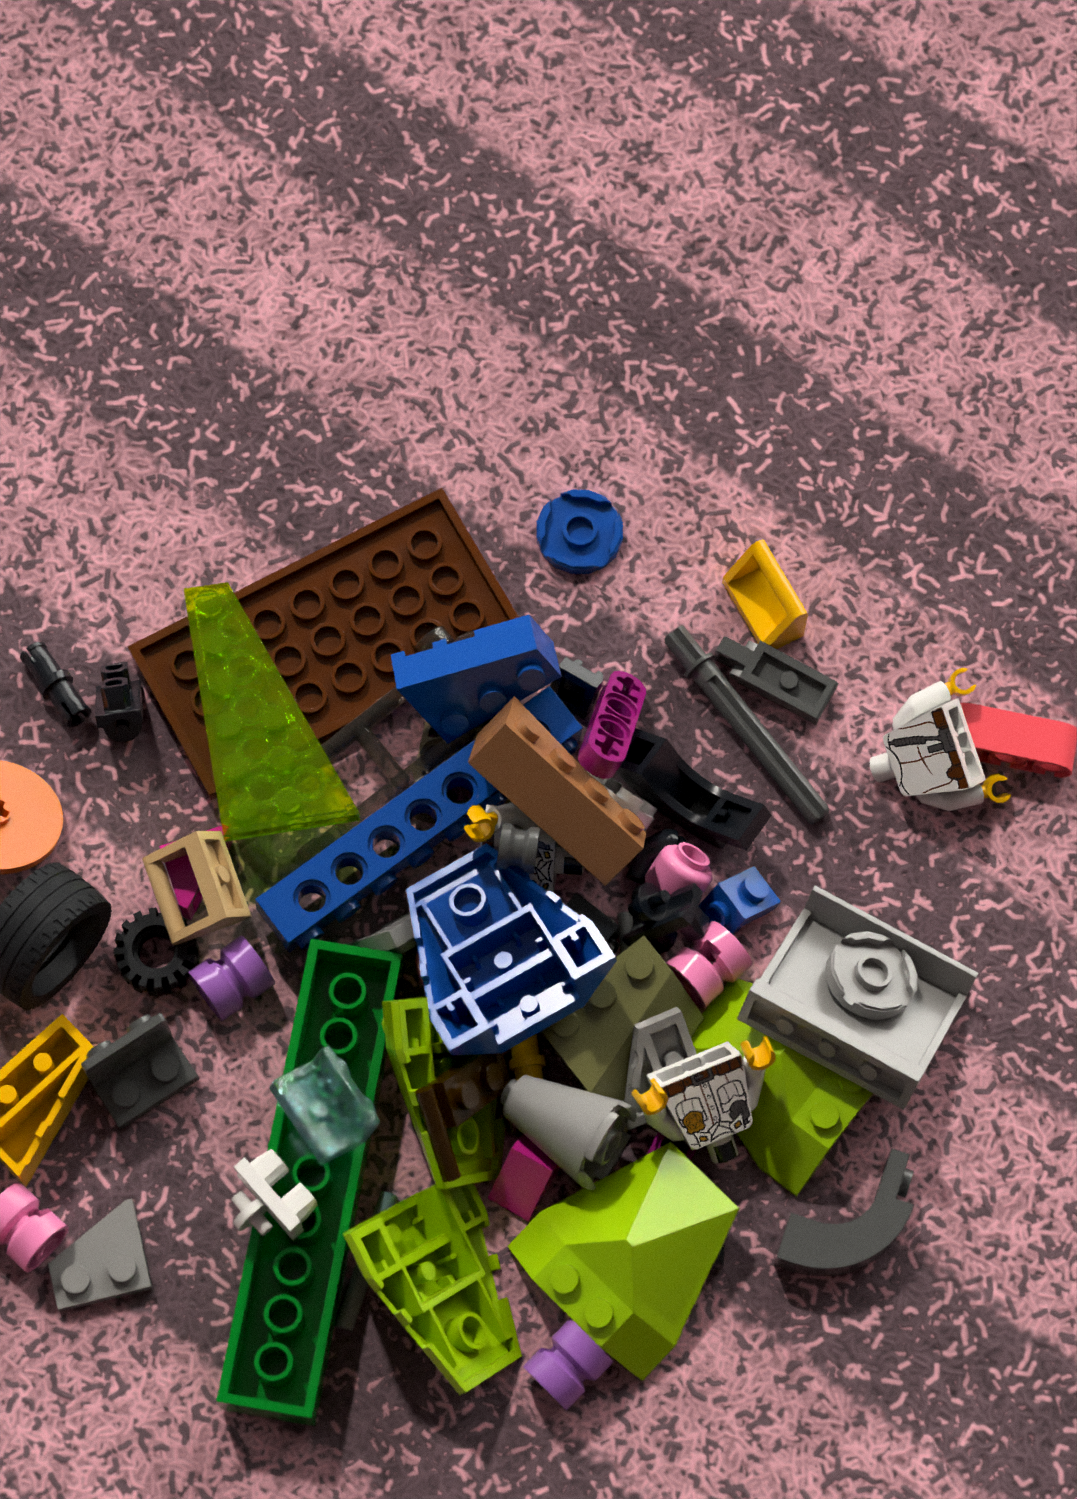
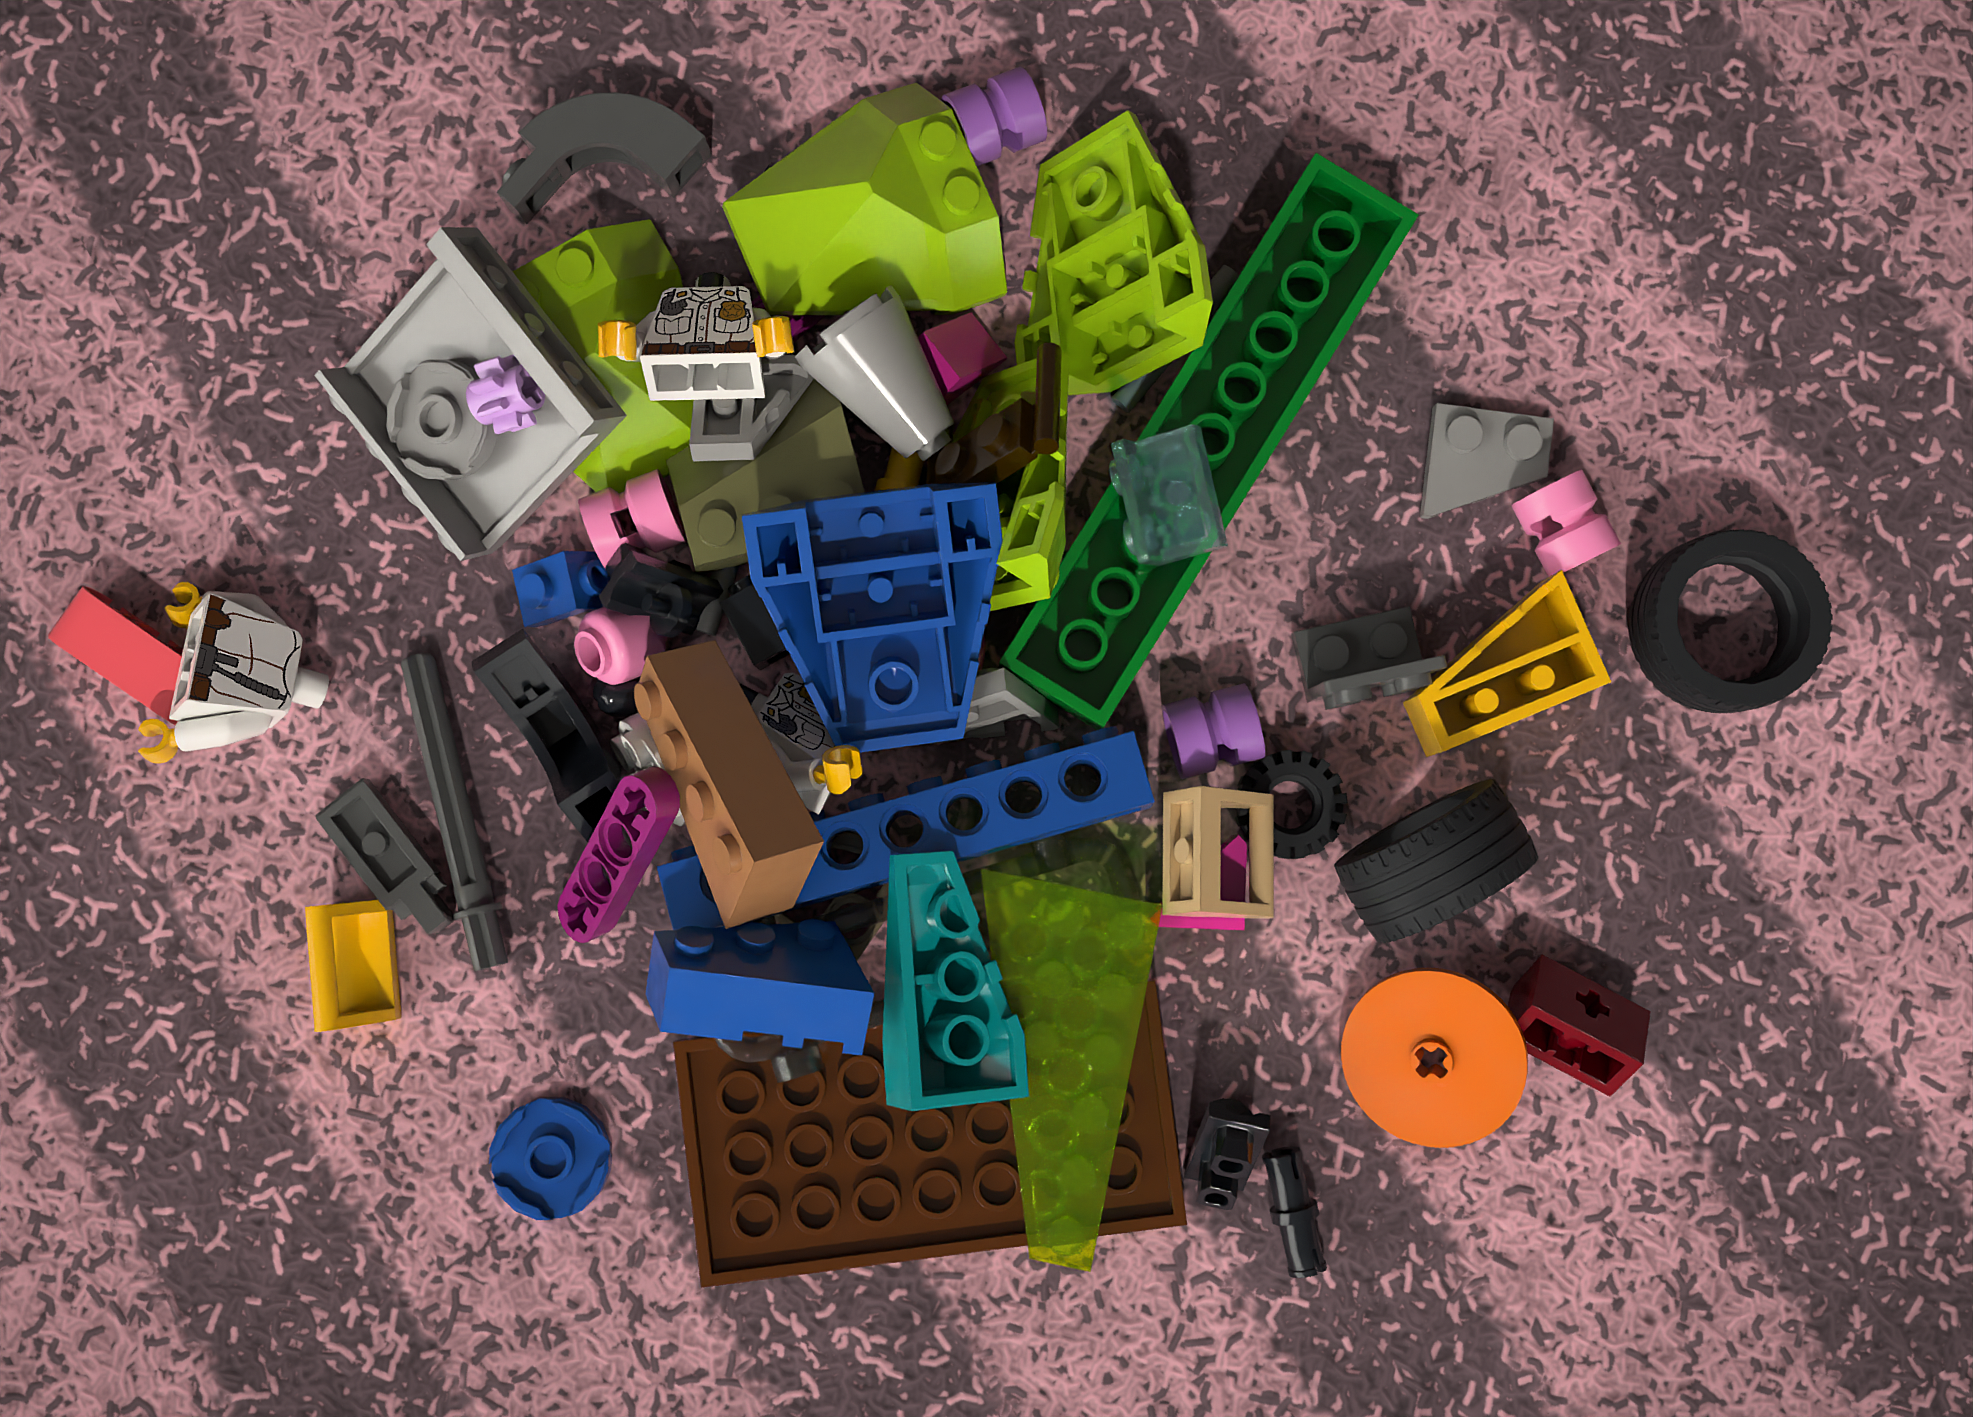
camera: 160 degrees left, 15 degrees up
white hips [231,1149,318,1240] -> none
dark grey wheel [496,823,540,874] -> none
black tile [550,657,604,720] -> none
none -> lavender gear [466,355,545,434]
none -> teal wedge [882,851,1029,1111]

